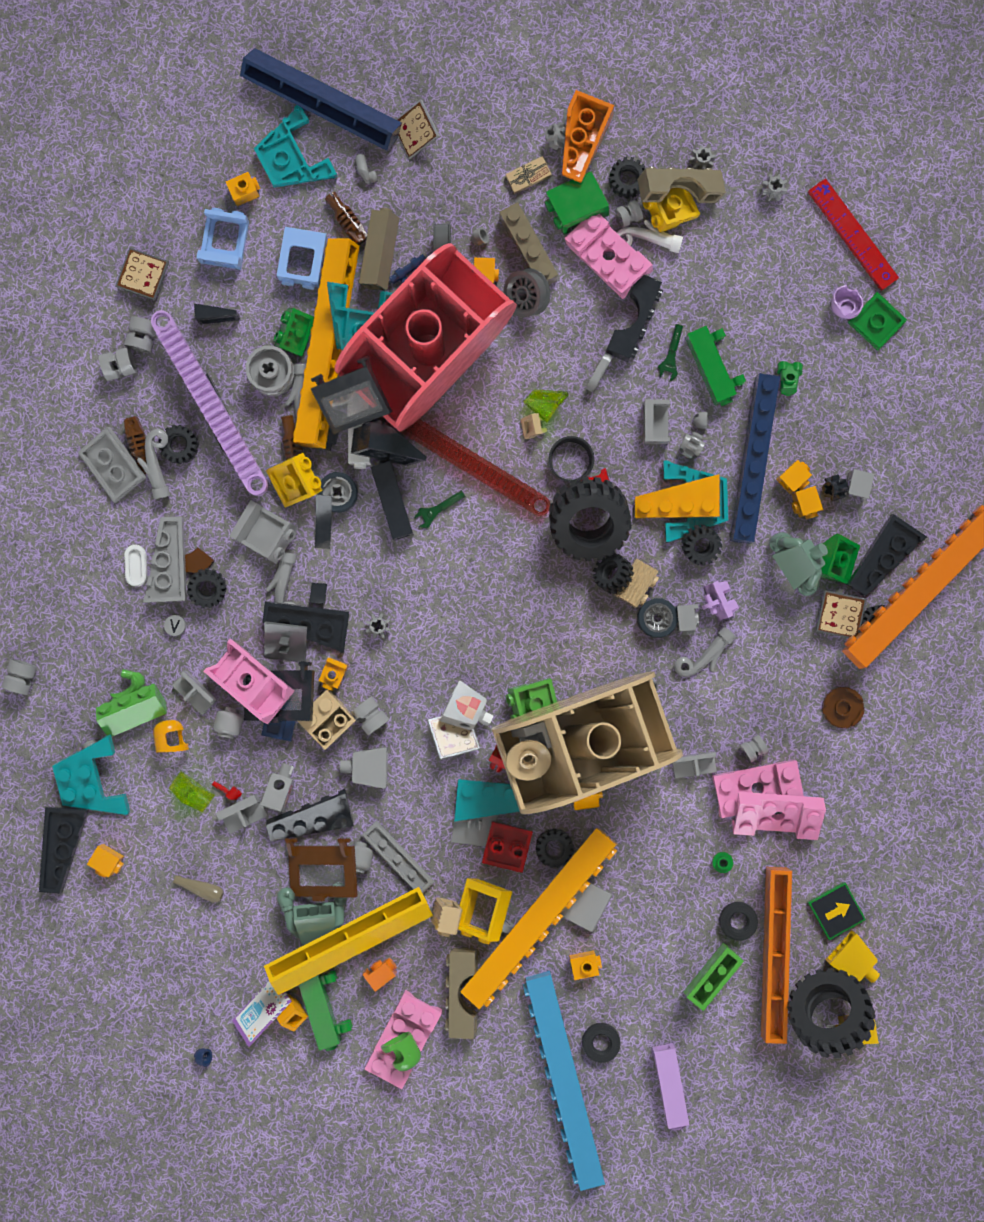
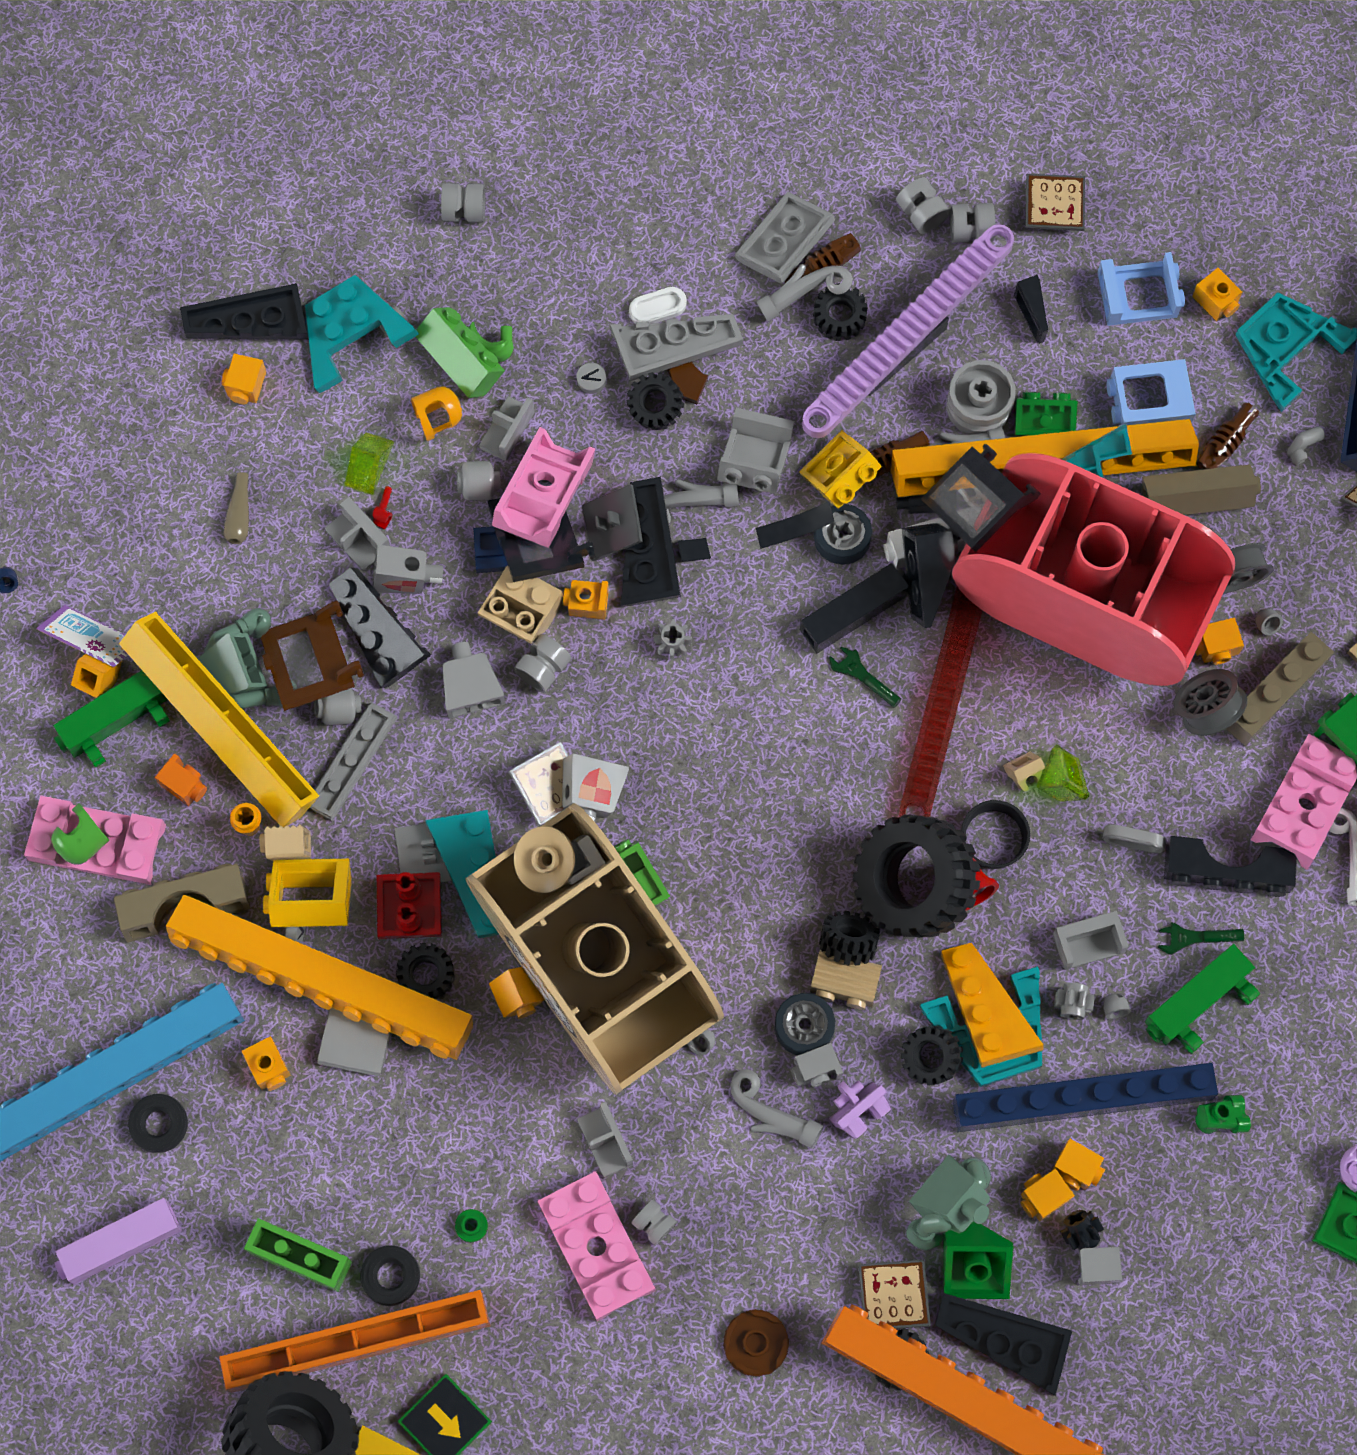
camera: 75 degrees right, 15 degrees down
bright pink piece [732,792,826,840] -> none
none -> light orange cone [230,803,261,836]

